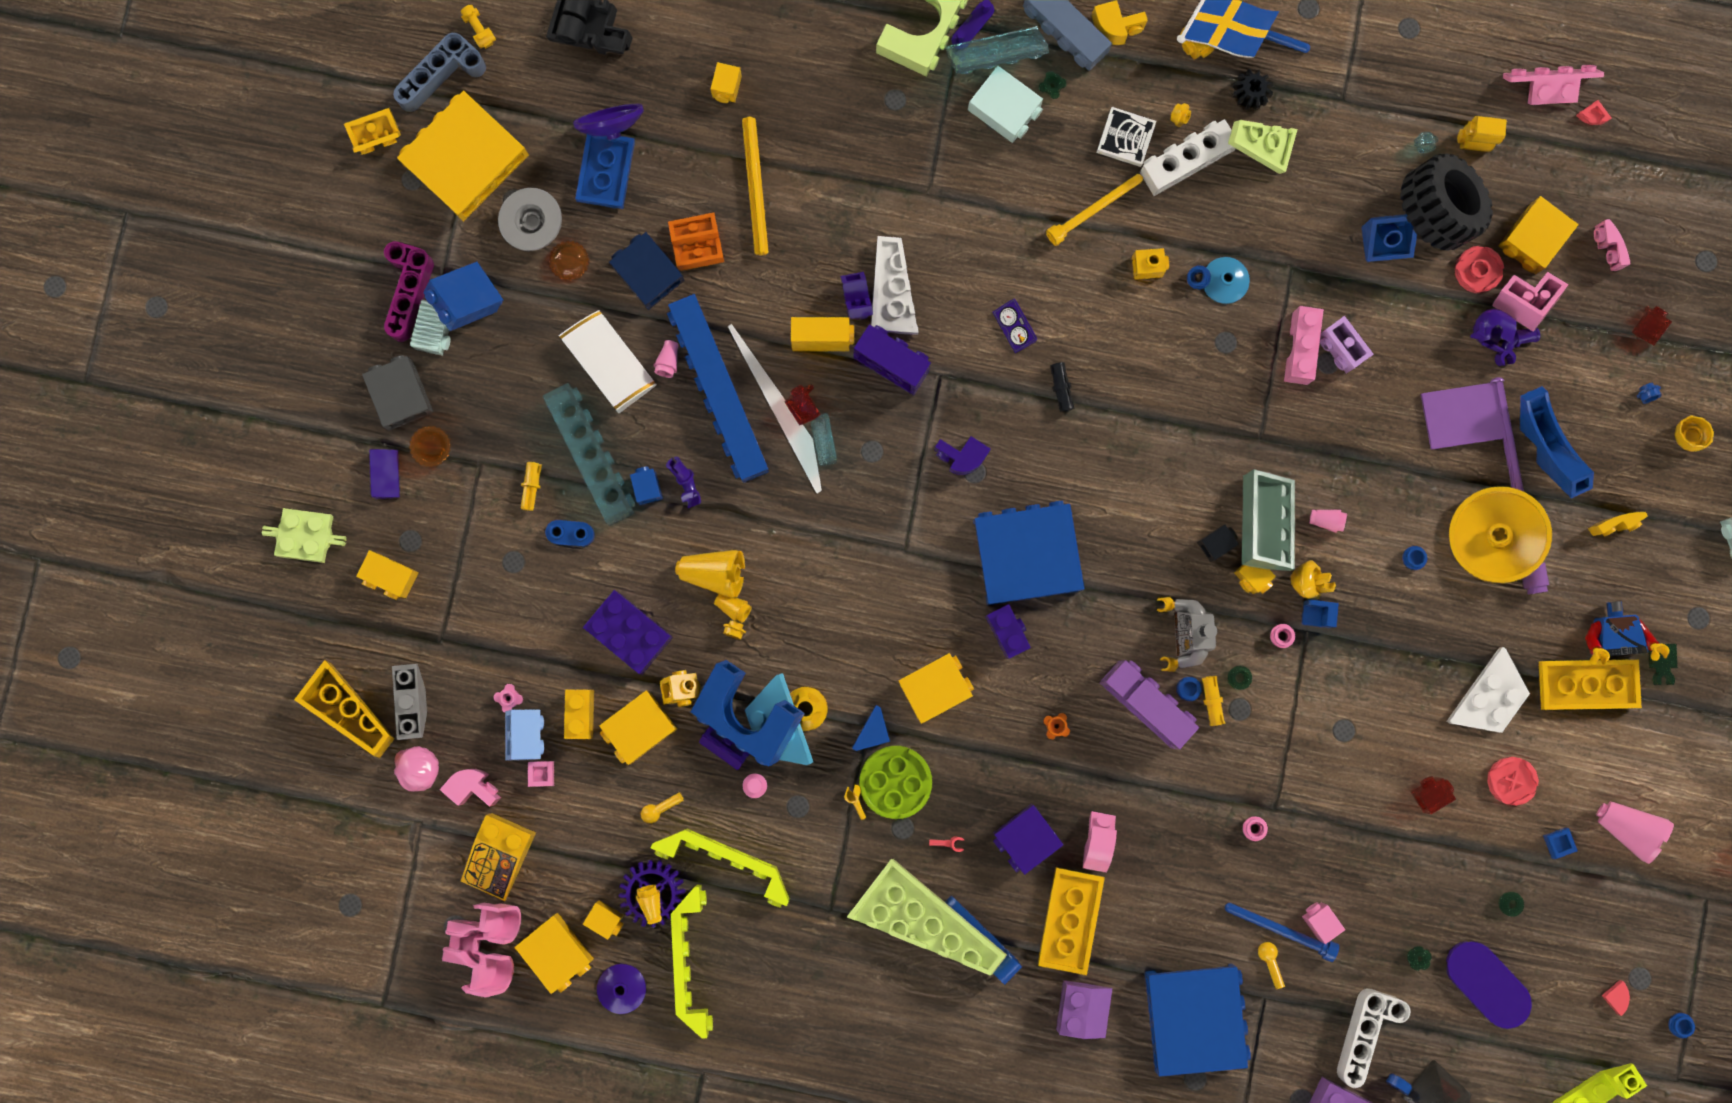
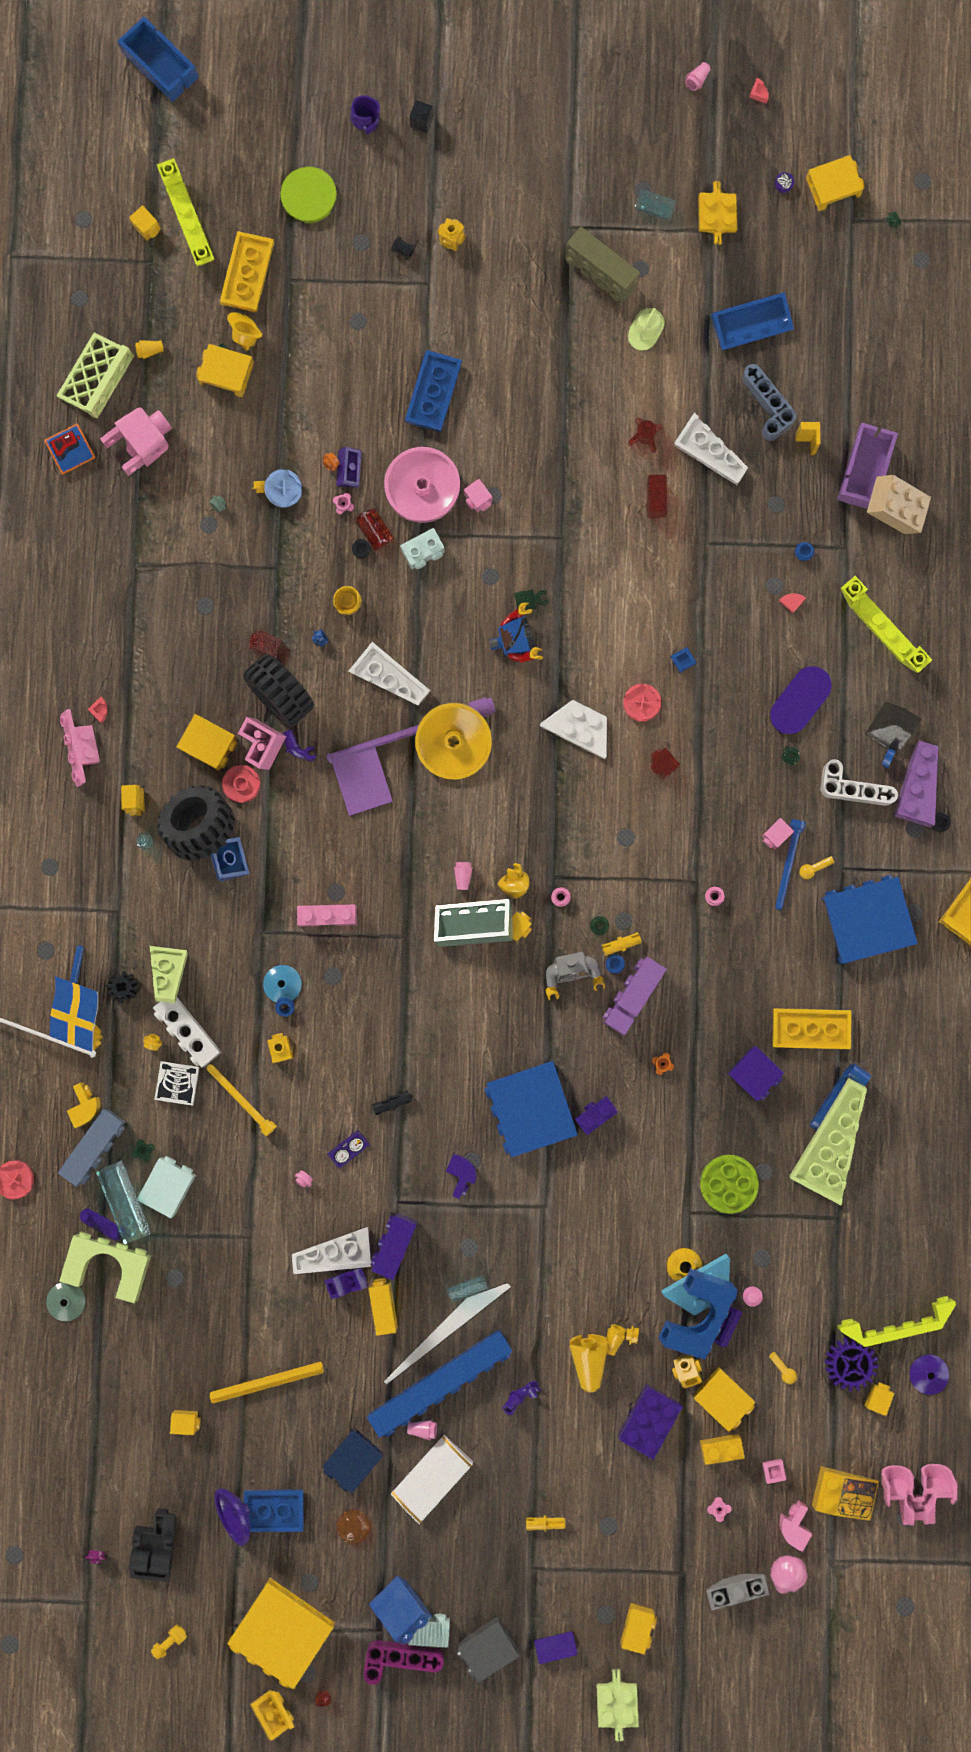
camera: 90 degrees left, 0 degrees up
yellow wedge [294,660,395,758] -> none
sand blue beam [393,33,486,112] -> none
clear orange hat [409,425,451,467] -> none
light grey hat [498,188,562,251] -> none
light blue brick [505,710,544,760] -> none
yellow brick [514,913,594,994] -> none
clear light blue brick [543,383,636,526] -> none
blue plate [545,520,595,547] -> none
blue brick [630,467,663,505] -> none
yellow cone [636,885,662,924] -> none
neon yellow slope [651,829,789,908] -> none
orange slope [668,212,724,271] -> none
clear red bracket [785,384,821,426] -> none
yellow hand [844,785,866,820] -> none
blue slope [852,705,890,751] -> none
yellow brick [898,653,974,724] -> none
coral hand [929,836,964,852] -> none
medium lavender slope [1056,980,1112,1039] -> none
bright pink brick [1083,811,1117,873] -> none
black brick [1197,524,1239,562] -> none
blue panel [1301,600,1339,628] -> none
lavender brick [1320,316,1373,374] -> none
blue plate [1402,546,1427,570] -> none
dark purple helmet [1470,309,1516,353] -> none
clear green plate [1499,892,1524,917] -> none
blue arch [1520,386,1594,498] -> none
yellow plate [1539,660,1642,710] -> none
yellow slope [1588,512,1648,537] -> none
bright pink slope [1594,219,1630,271] -> none
bright pink cone [1596,801,1674,864] -> none
none -> black tyre [243,654,314,727]
none -> bright pink plate [294,1170,313,1188]
none -> clear red hinge [315,1690,331,1707]
none -> white wing [348,642,431,705]

